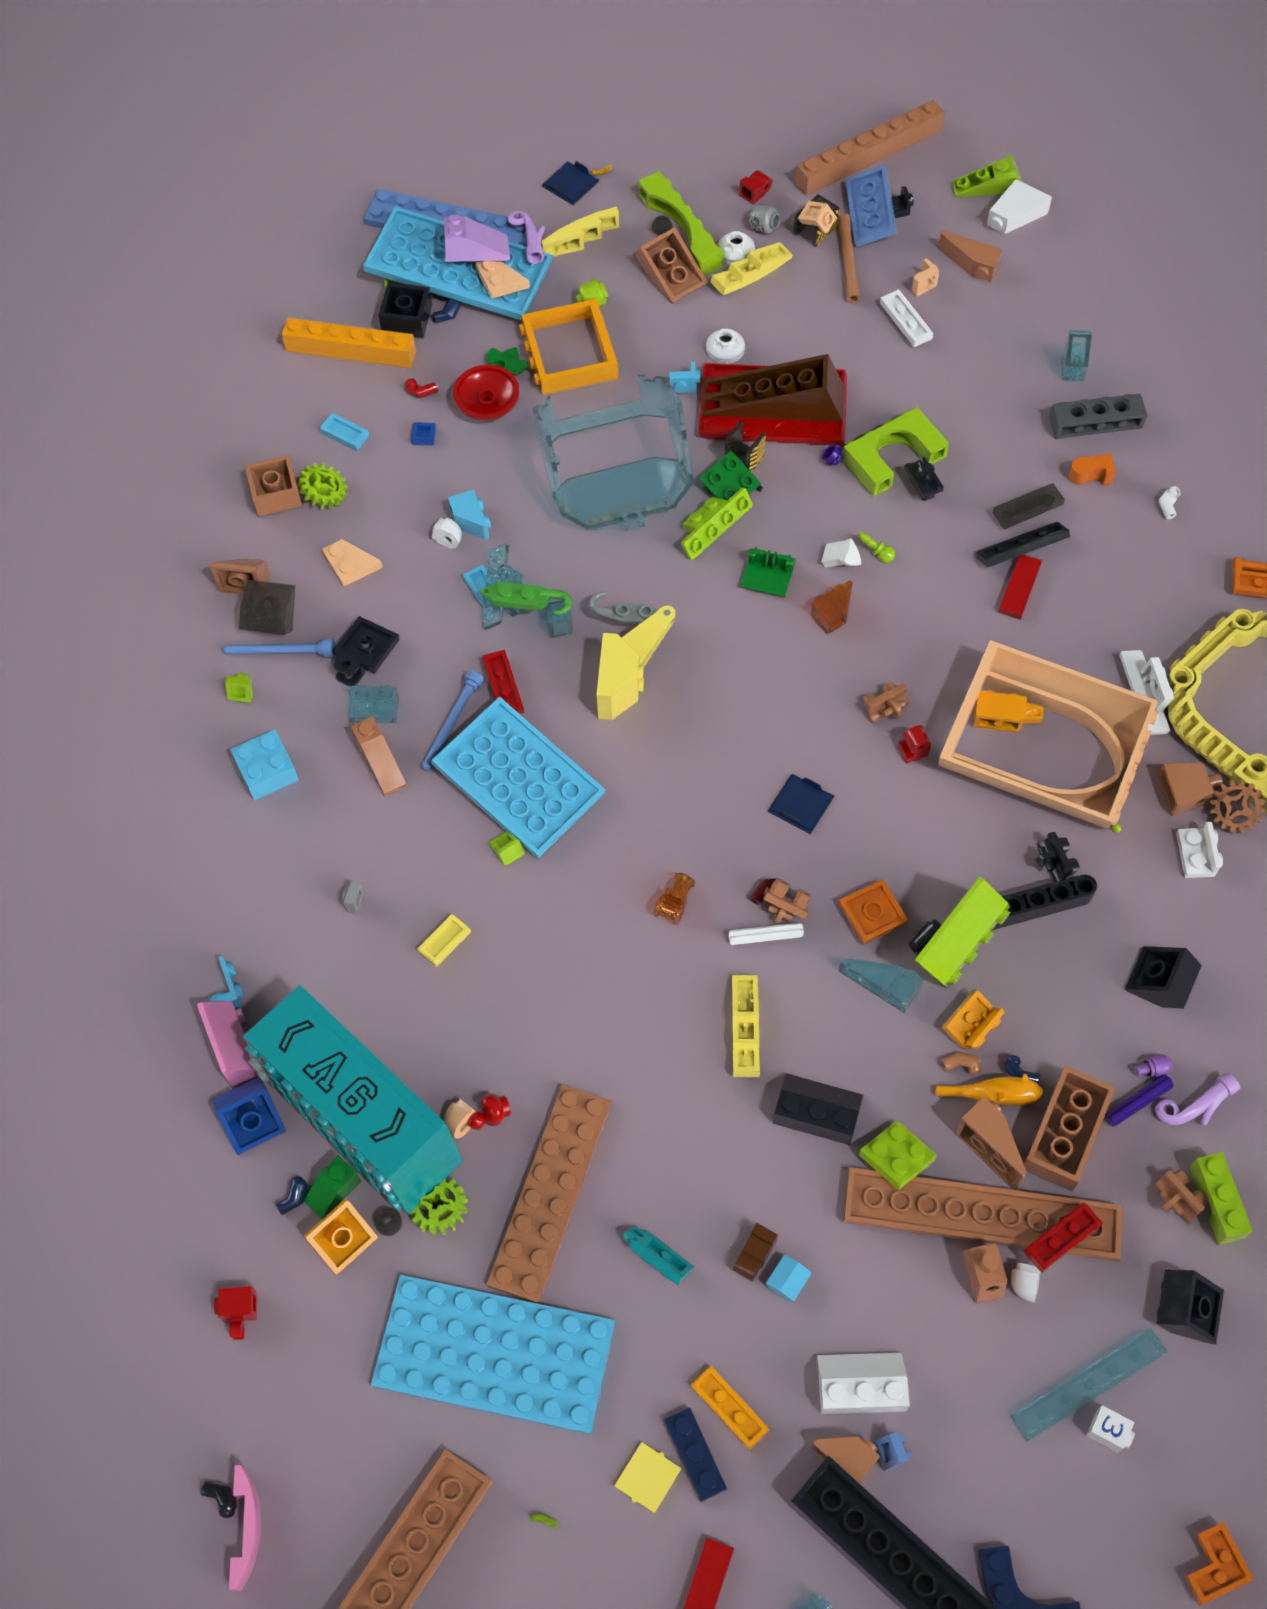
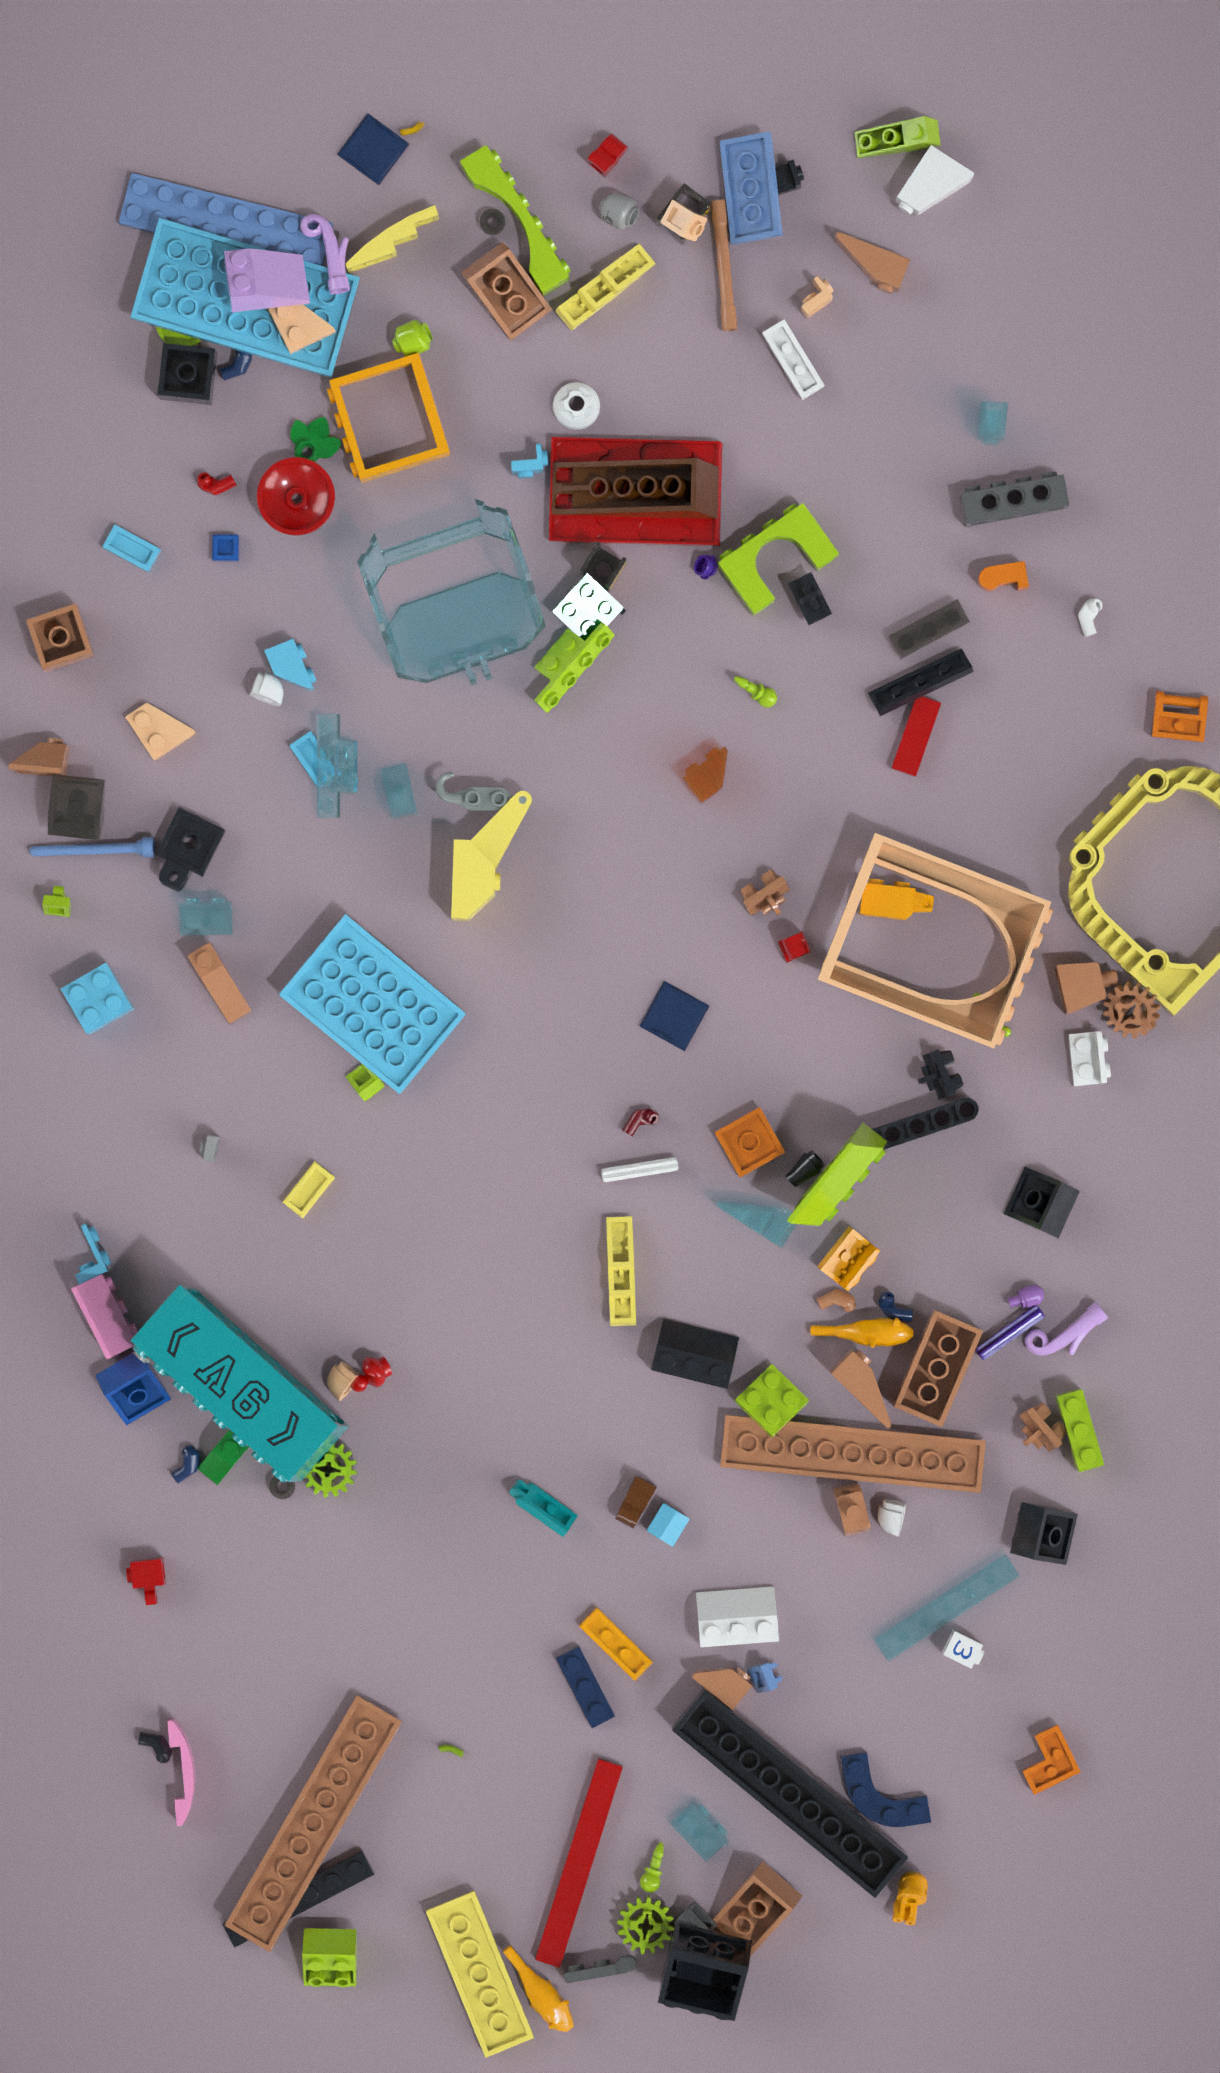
camera: 10 degrees left, 25 degrees up
light orange brick [282,318,416,368] -> none
lime gear [297,463,348,509] -> none
light orange slope [304,1199,378,1275] -> none
medium azure plate [371,1275,615,1435] -> none
medium blue piece [422,670,485,771] -> none
bright green plate [480,581,572,615] -> none
red plate [482,649,524,714] -> none
nougat plate [487,1084,612,1304] -> none
light yellow piece [614,1442,682,1514] -> none
clear orange connector [653,873,695,925] -> none
white piece [718,231,755,265] -> none
green hinge [740,547,796,597] -> none
nougat hips [763,878,810,923] -> none
nougat brick [795,100,945,196] -> none
white tile [821,538,861,567] -> none
red tile [1023,1202,1103,1273] -> none
white bracket [1119,650,1174,735] -> none

